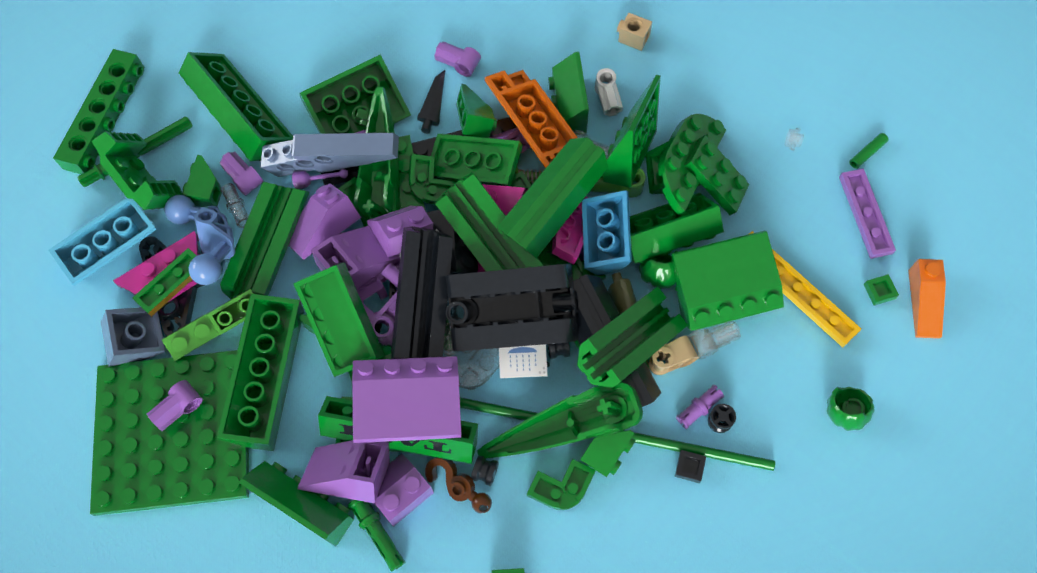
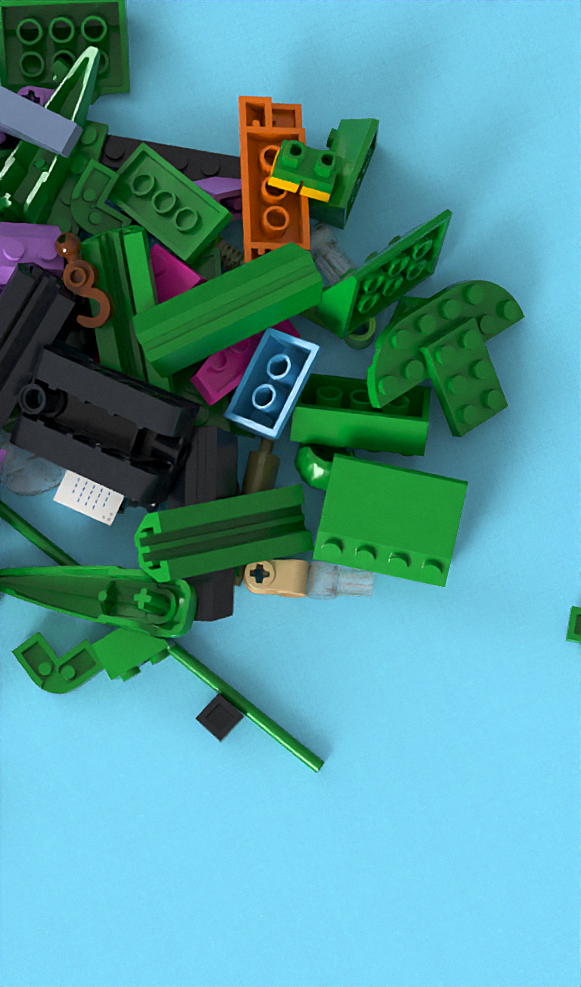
camera: 25 degrees right, 10 degrees up
black bar [417,70,445,134] -> none
medium lavender piece [434,42,481,77] -> none
green slope [456,84,497,138] -> none
white piece [595,68,623,116] -> none
tan brick [617,13,652,51] -> none
medium lavender pin [676,385,724,429] -> none
black wheel [707,404,736,433] -> none
yellow plate [749,231,861,348] -> none
green hair [827,387,874,431] -> none
none -> reddish brown piece [55,232,115,328]
none -> green hips [267,139,341,203]

